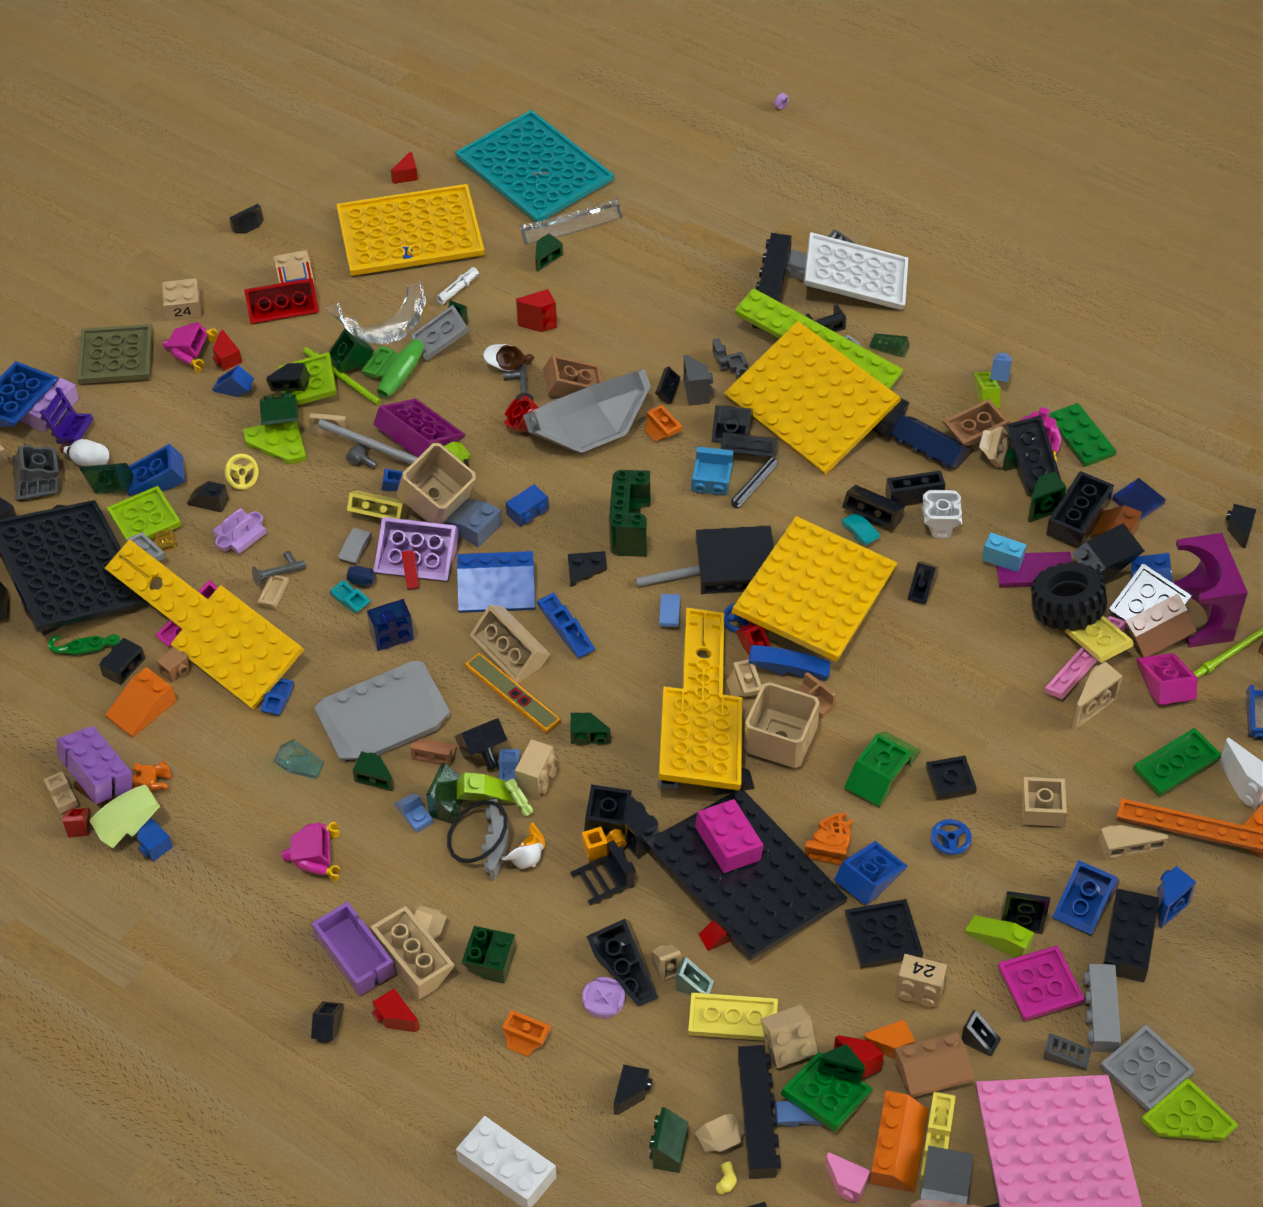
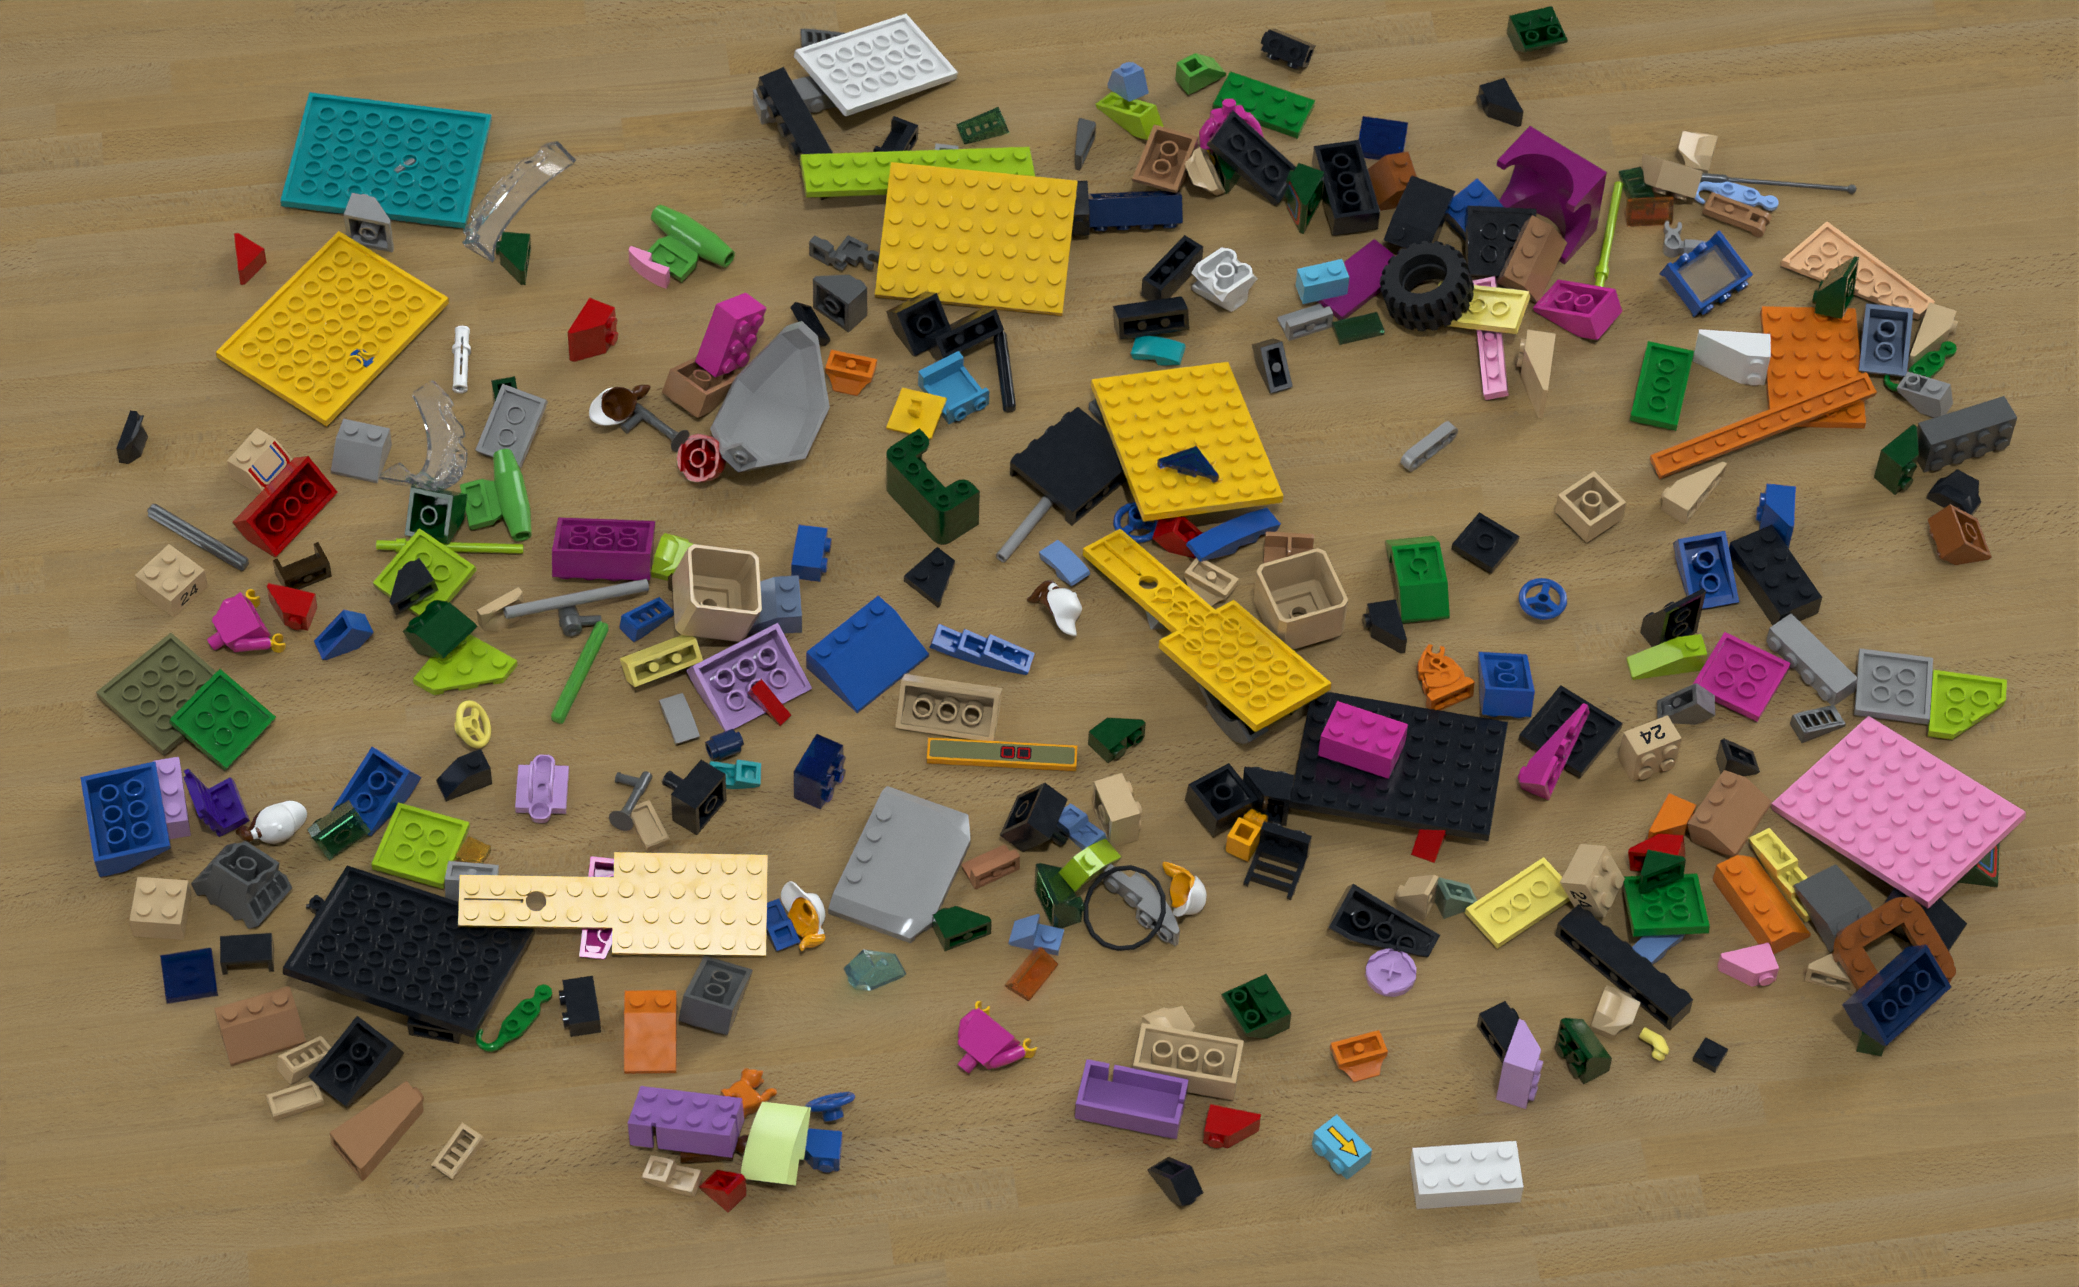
camera: 45 degrees left, 5 degrees up
medium nougat brick [157,647,190,683] -> none
yellowish green axle [505,778,533,816] -> none
none -> dark grey axle [147,504,249,571]
none -> green plate [169,669,276,771]
none -> dark brown panel [273,542,332,590]
none -> light grey slope [331,419,392,483]
none -> light grey slope [344,193,394,253]
none -> bright green axle [551,621,609,724]
none -> bright pink slope [628,246,670,289]
none -> bright green plate [647,204,735,283]
none -> black brick [662,759,727,835]
none -> dark grey slope [678,955,753,1035]
none -> dark pink brick [695,293,767,377]
none -> light orange hair [781,881,825,951]
none -> blue piece [805,1092,855,1121]
none -> yellow piece [886,387,947,439]
none -> clear orange slope [1005,947,1059,1001]
none -> white hair [1027,580,1082,637]
none -> dark grey slope [1075,118,1096,171]
none -> clear blue tile [1157,446,1219,483]
none -> bright green slope [1175,53,1226,95]
none -> black brick [1261,29,1316,70]
none -> light grey panel [1277,304,1333,341]
none -> medium azure brick [1312,1114,1372,1180]
none -> clear green tile [1332,312,1385,345]
none -> black slope [1362,599,1407,654]
none -> light grey beam [1400,421,1458,472]
none -> lavender slope [1496,1019,1543,1109]
none -> dark pink wedge [1518,703,1590,800]
none -> flat silver slope [1657,683,1715,725]

